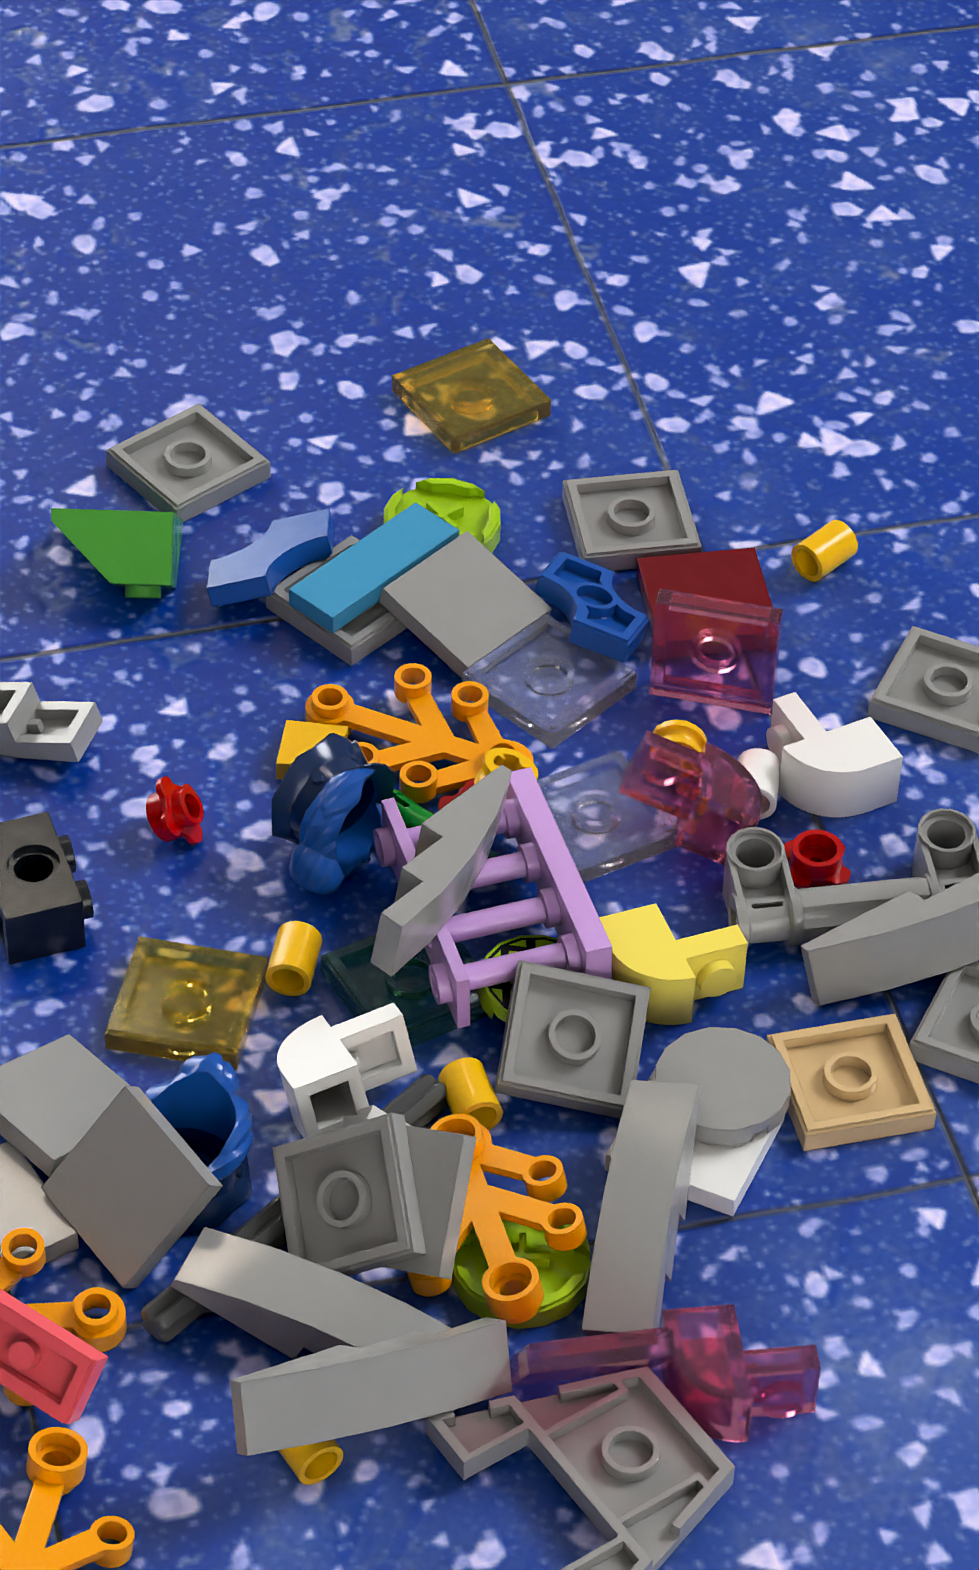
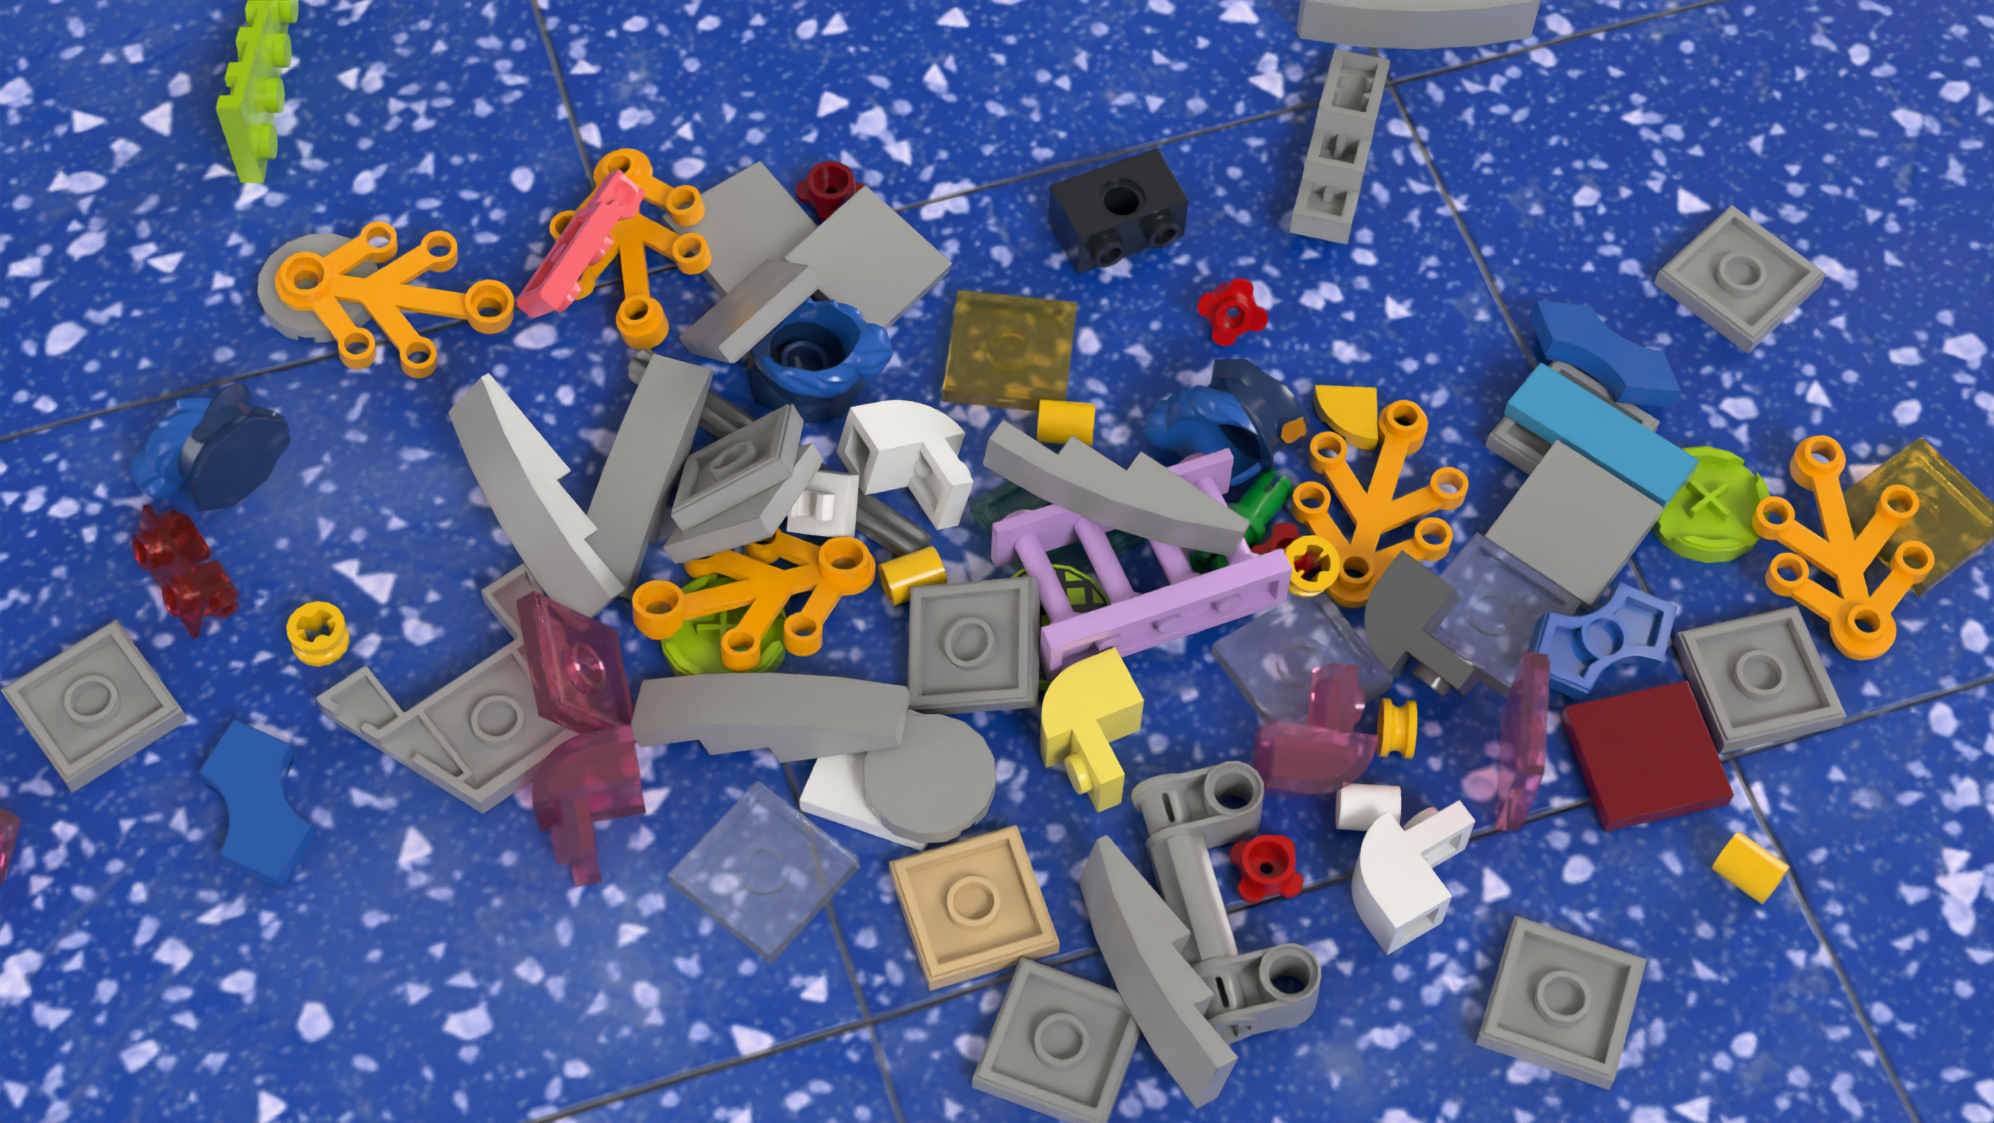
camera: 85 degrees right, 15 degrees up
bright green slope [51,508,183,599] -> none
none -> clear tile [668,781,859,964]
none -> dark grey brick [1364,550,1480,698]
none -> light orange plant [1752,435,1935,661]

